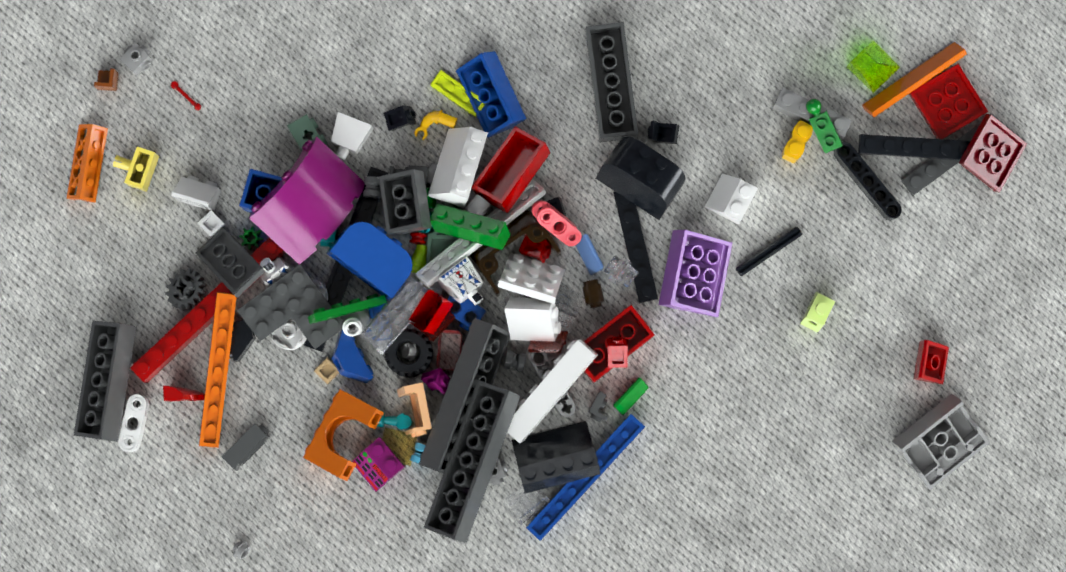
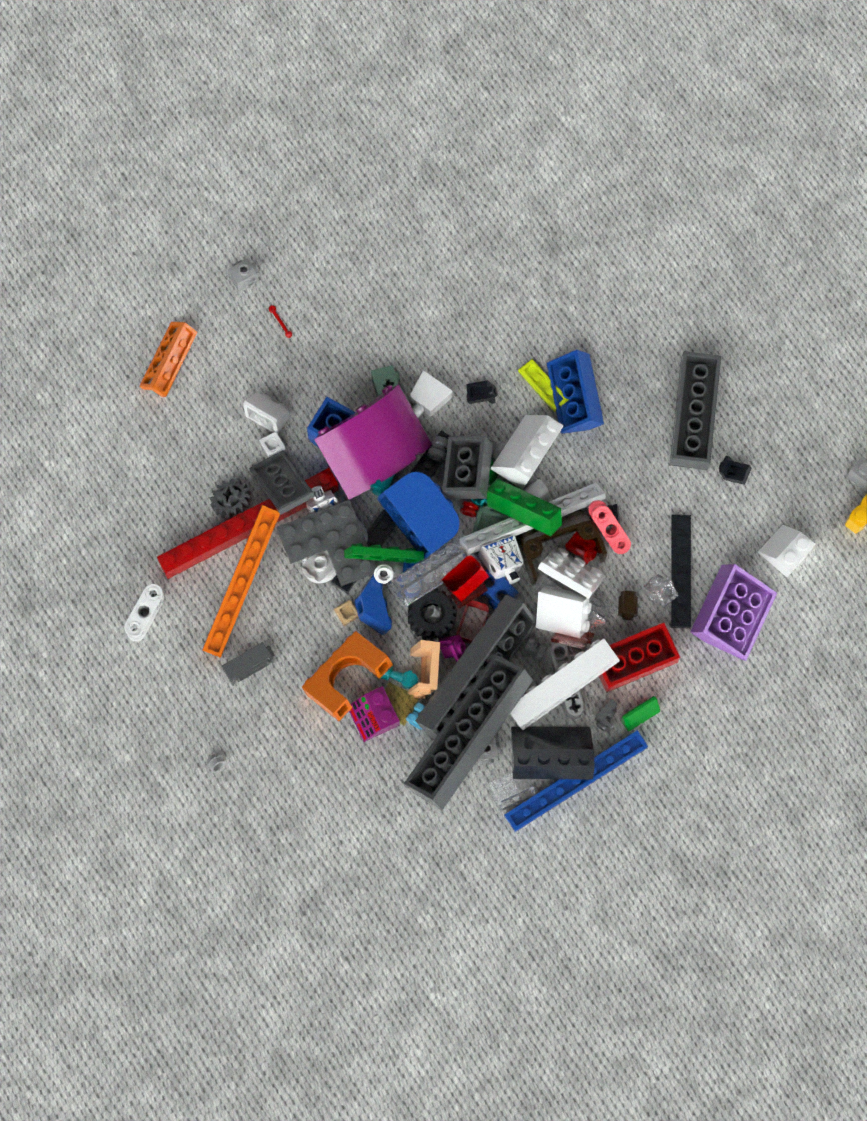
camera: 10 degrees right, 10 degrees down
dark grey brick [74,321,137,442] -> none
dark orange panel [94,68,119,91] -> none
light yellow brick [113,147,159,192] -> none
red slope [163,385,205,402] -> none
black slope [229,320,255,362] -> none
green gear [239,226,264,250] -> none
lime cone [411,244,427,273] -> none
yellow piece [414,110,458,140] -> none
red piece [472,126,551,214] -> none
medium blue slope [575,234,604,275] -> none
black brick [595,136,686,220] -> none
bracket [607,337,628,368] -> none
black axle [736,227,802,276] -> none
yellowish green torso [800,292,835,332] -> none

